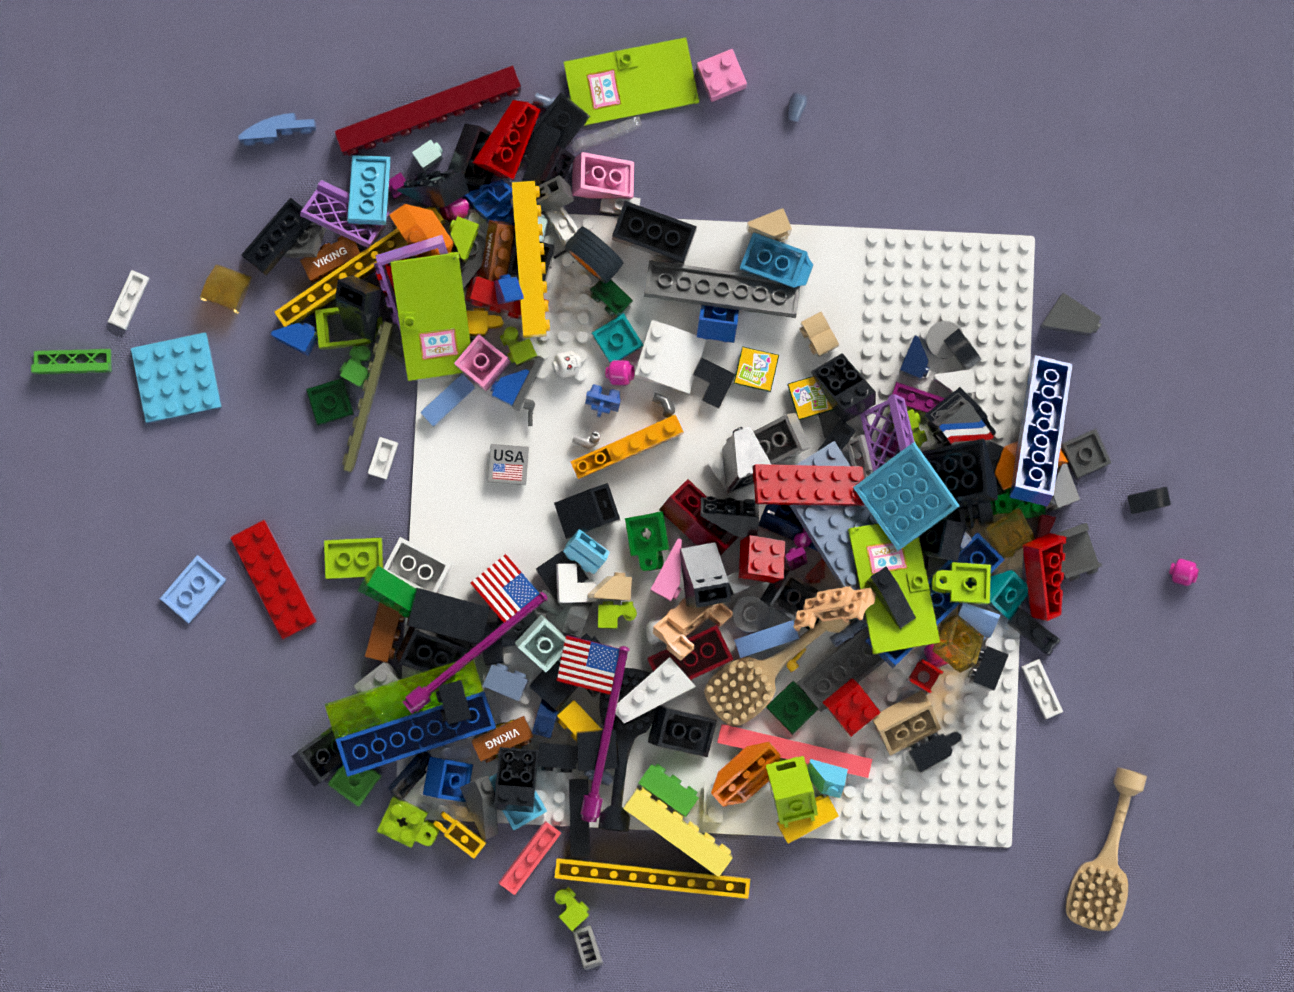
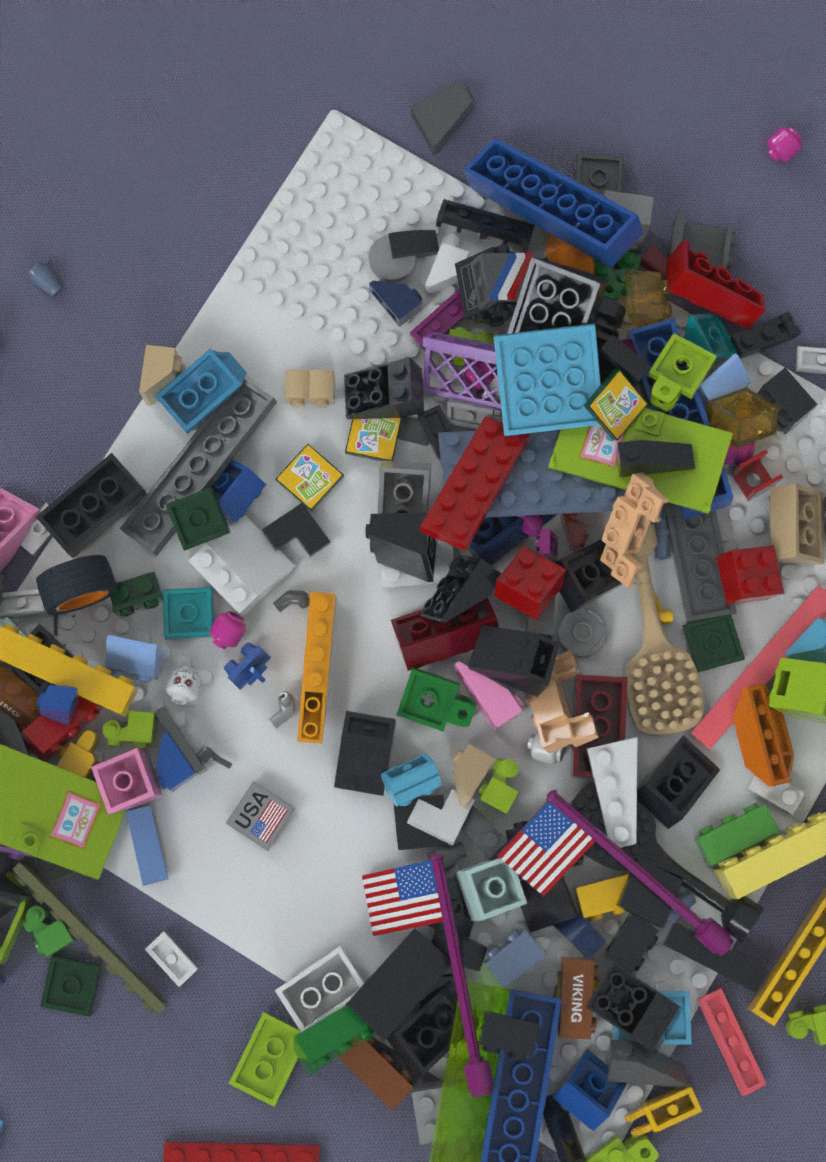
camera: 60 degrees left, 5 degrees down
medium blue slope [734,620,799,658] -> none
black slope [1127,486,1171,514] -> none
none -> light blue slope [105,635,165,683]
none -> dark green tile [165,486,231,551]
none -> black hinge [436,199,535,251]
none -> tile [583,369,648,440]

